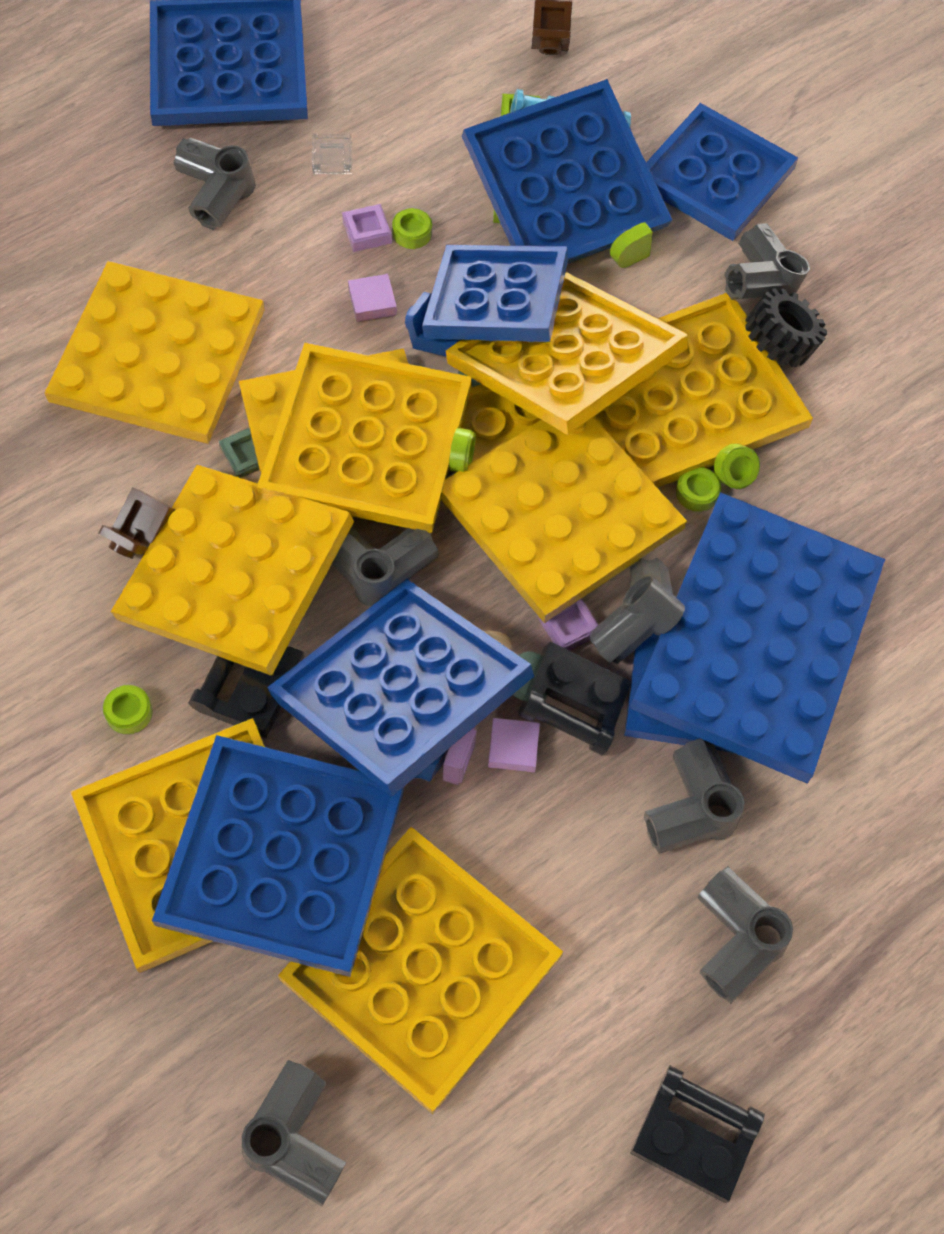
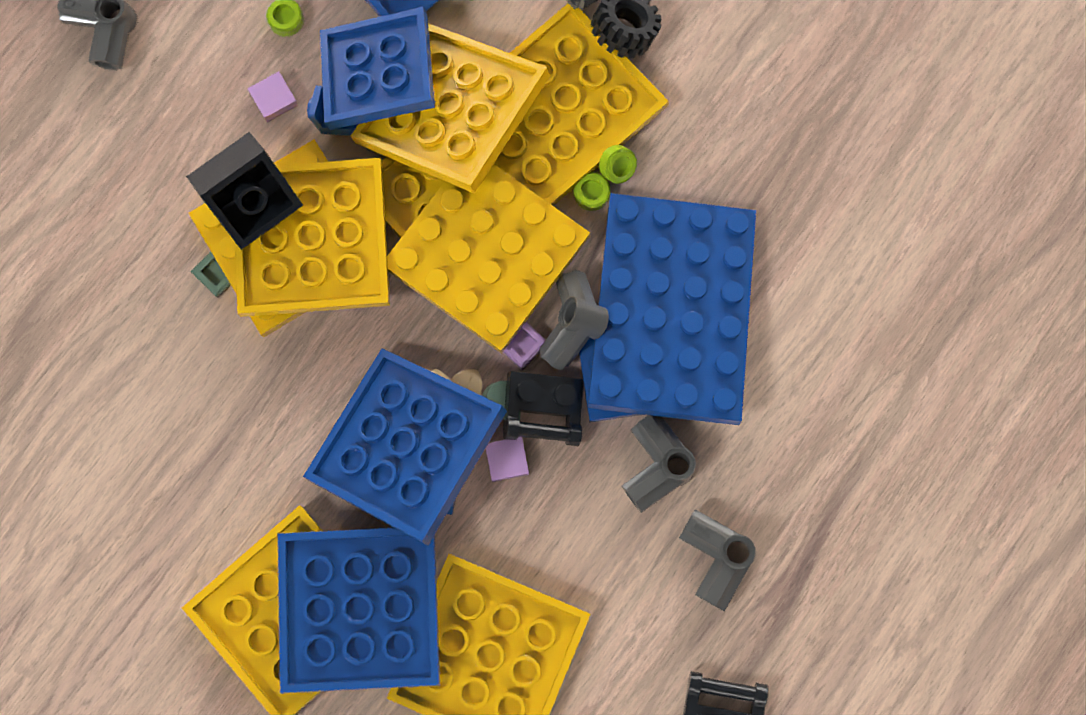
camera: 10 degrees left, 15 degrees up
yellow plate [44,261,265,444] -> none
bracket [98,487,176,559] -> none
lime tile [103,685,153,734] -> none
yellow plate [110,465,354,676] -> none
black plate [188,646,305,738] -> none
dark grey piece [332,527,439,607] -> none
lavender tile [342,204,392,252] -> none
lavender tile [443,727,476,785] -> none
lime tile [449,428,476,472] -> none
none -> black piece [186,132,303,250]

